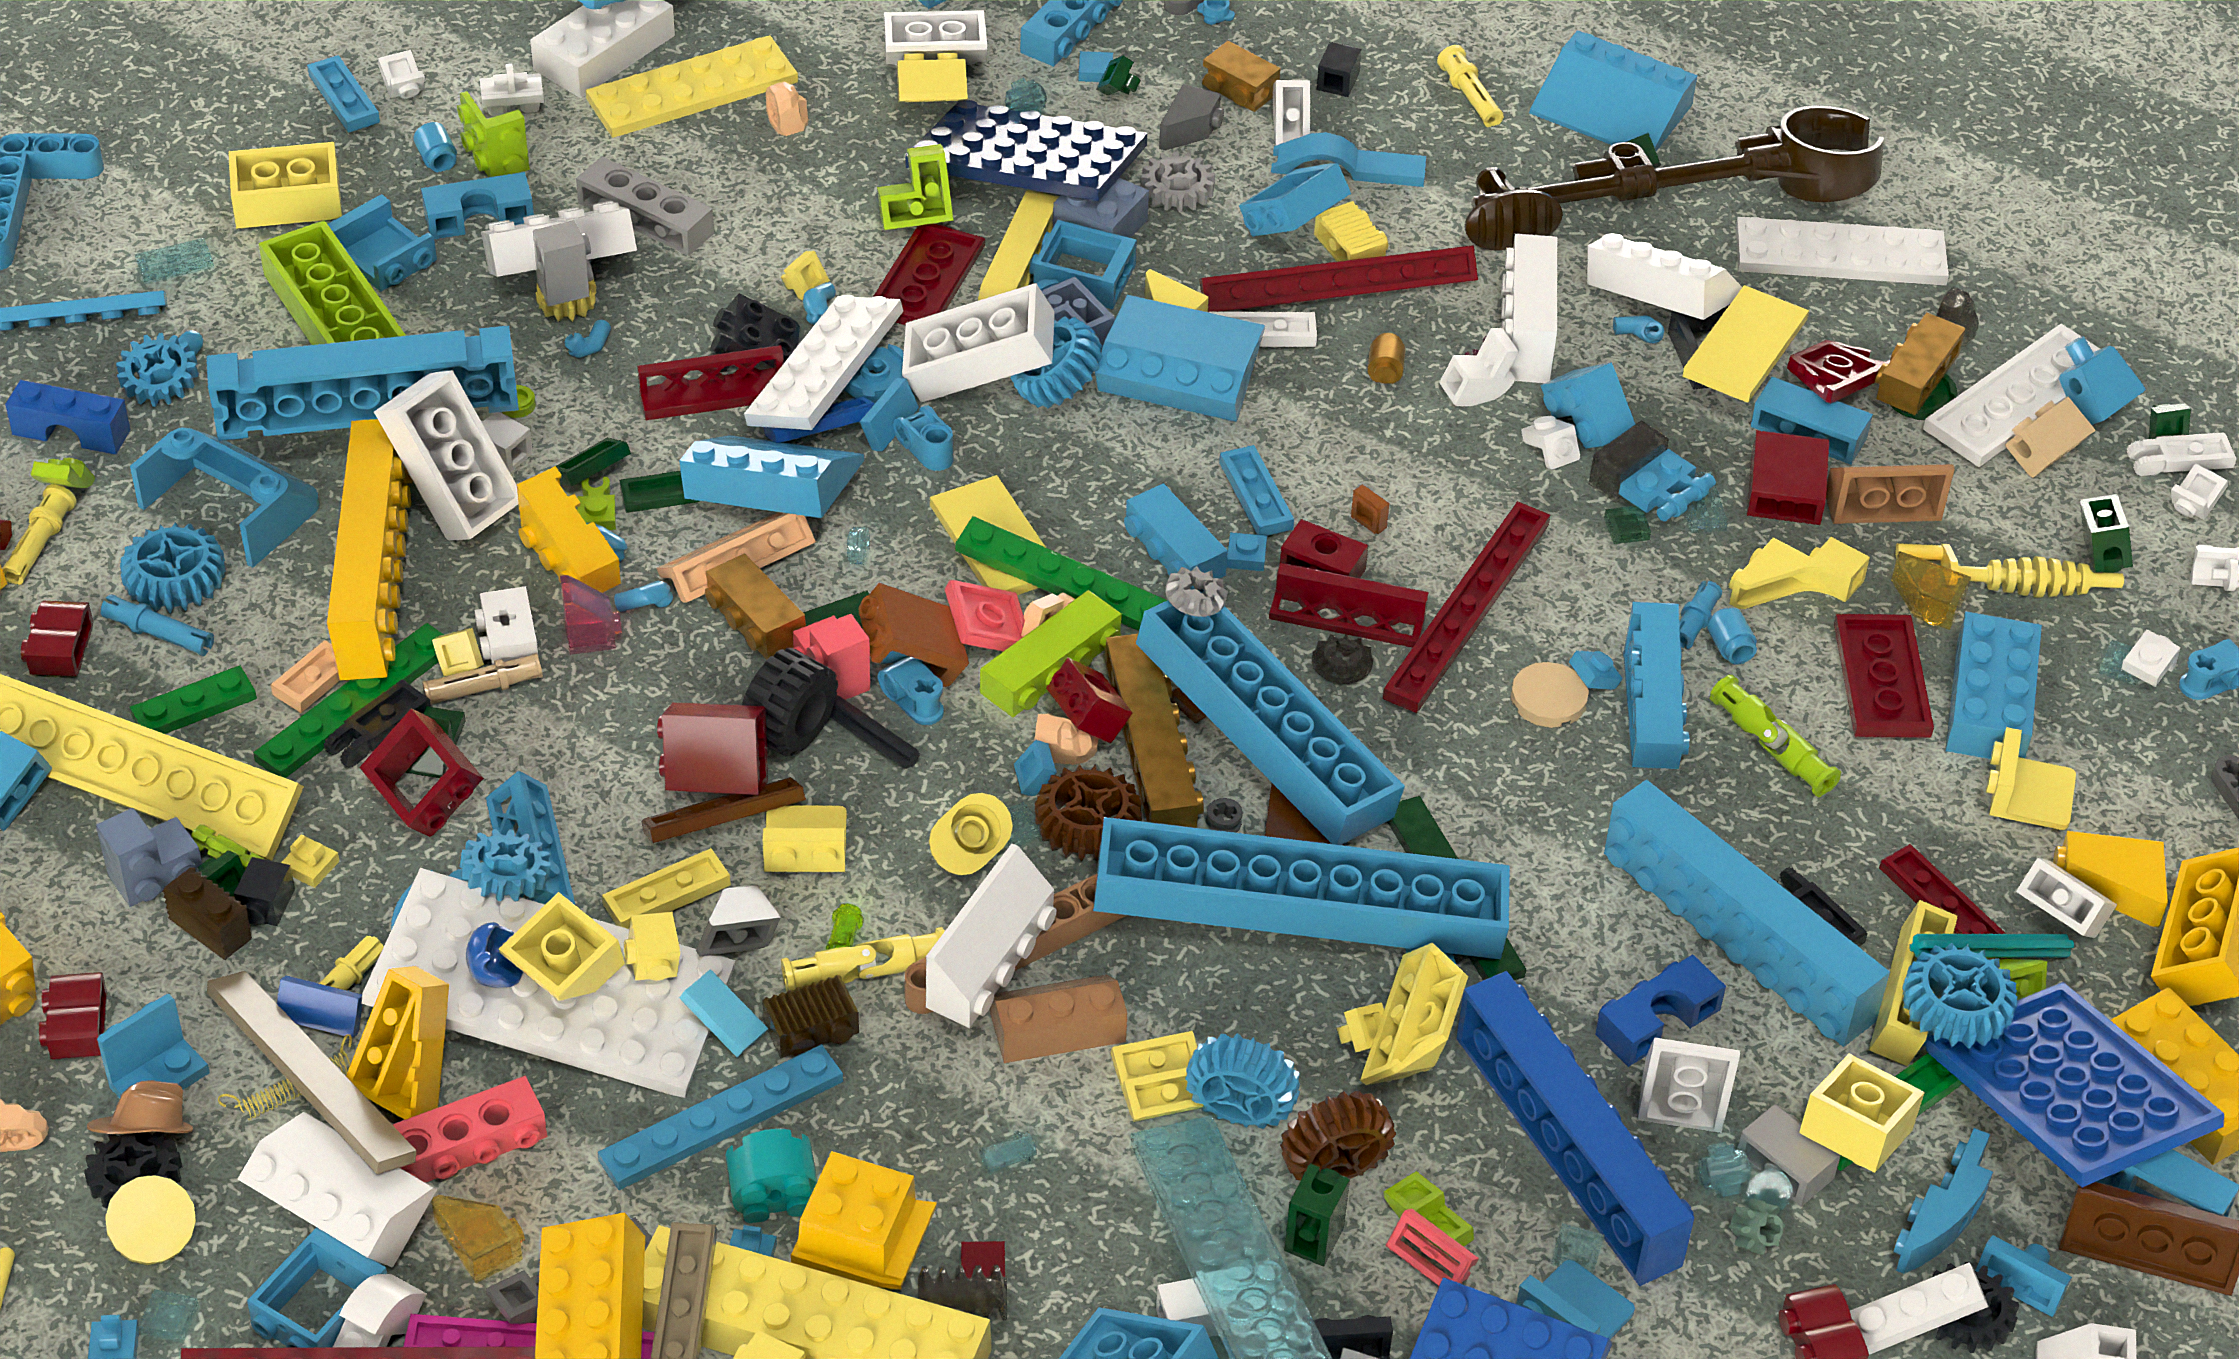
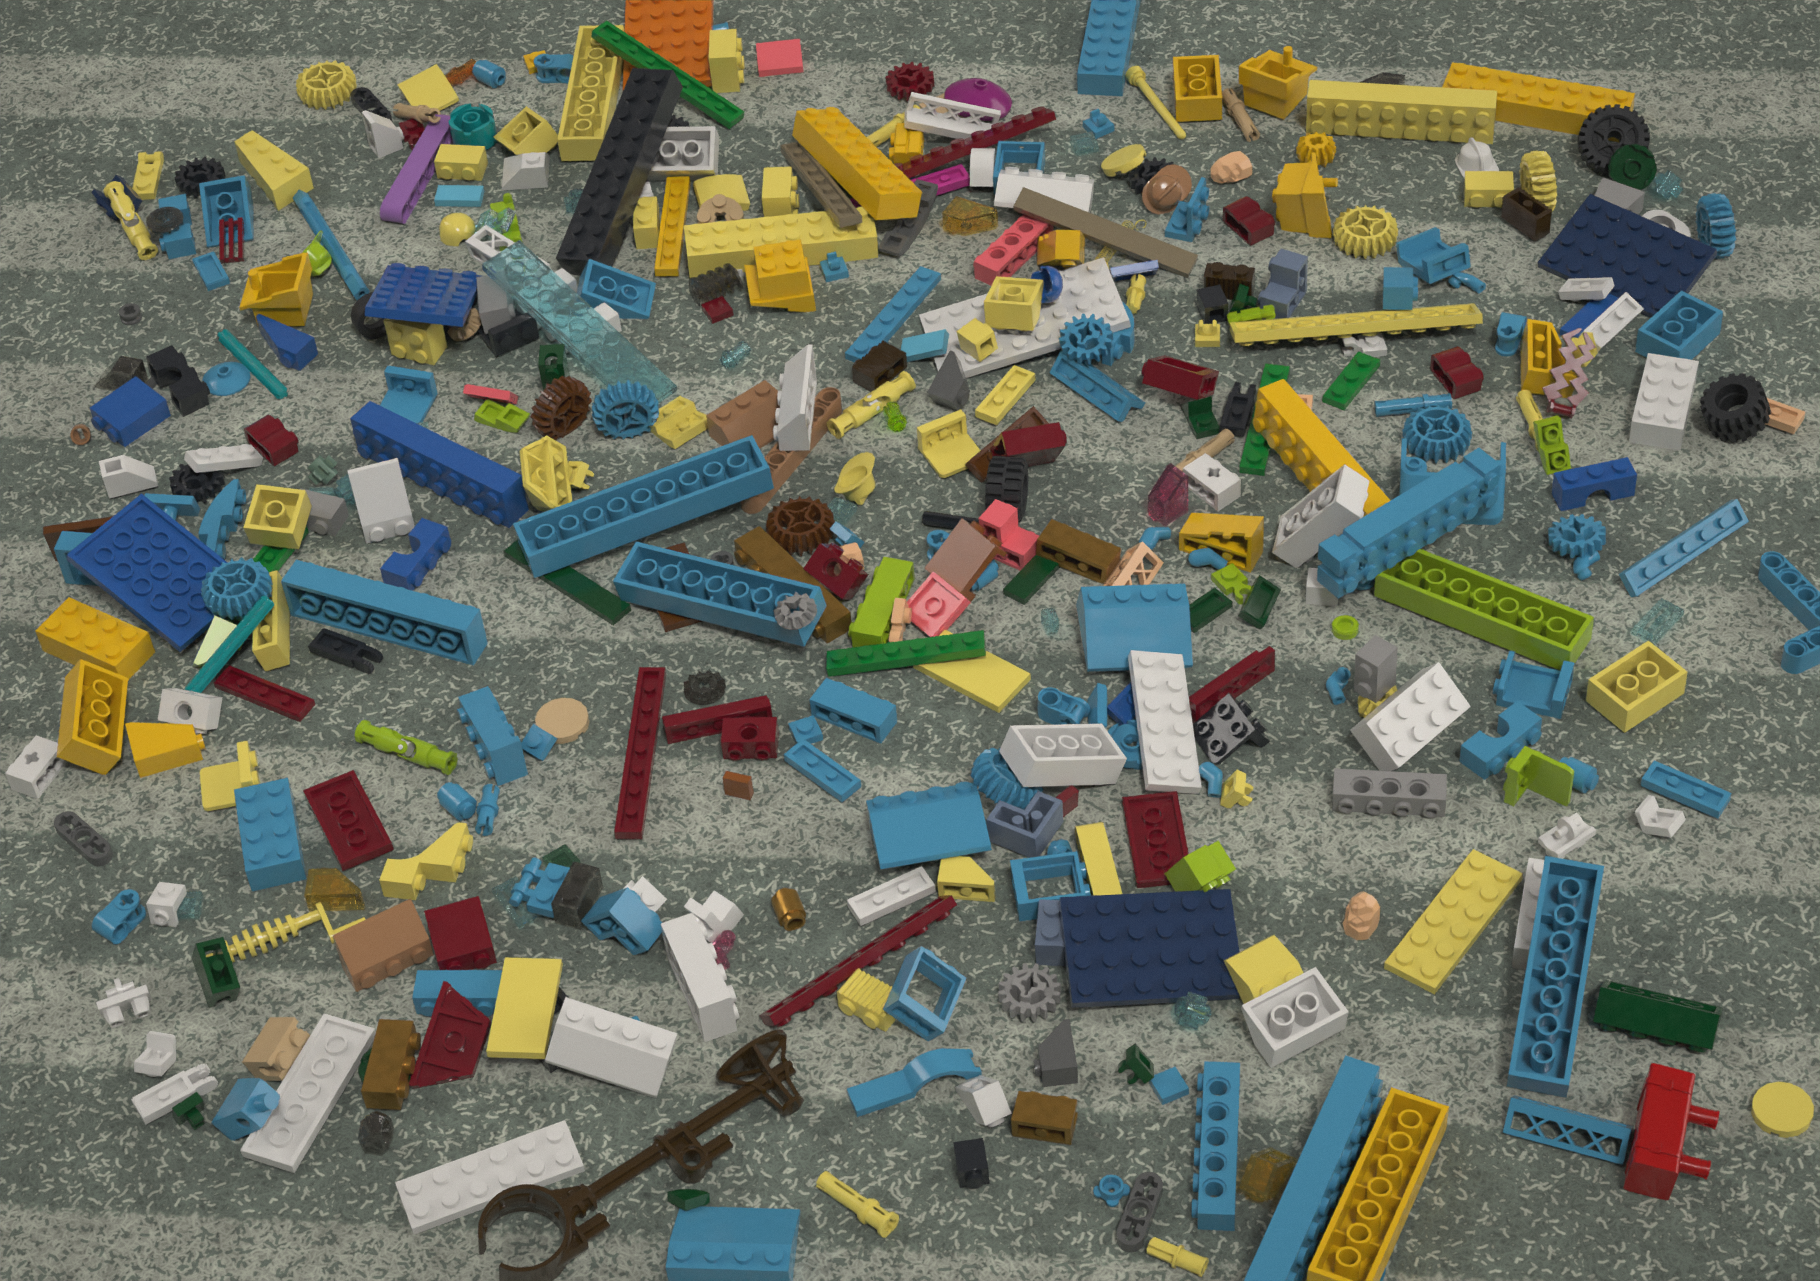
camera: 160 degrees right, 0 degrees up
light yellow tile [432,628,484,676] -> none
teal brick [725,1129,818,1223] -> none

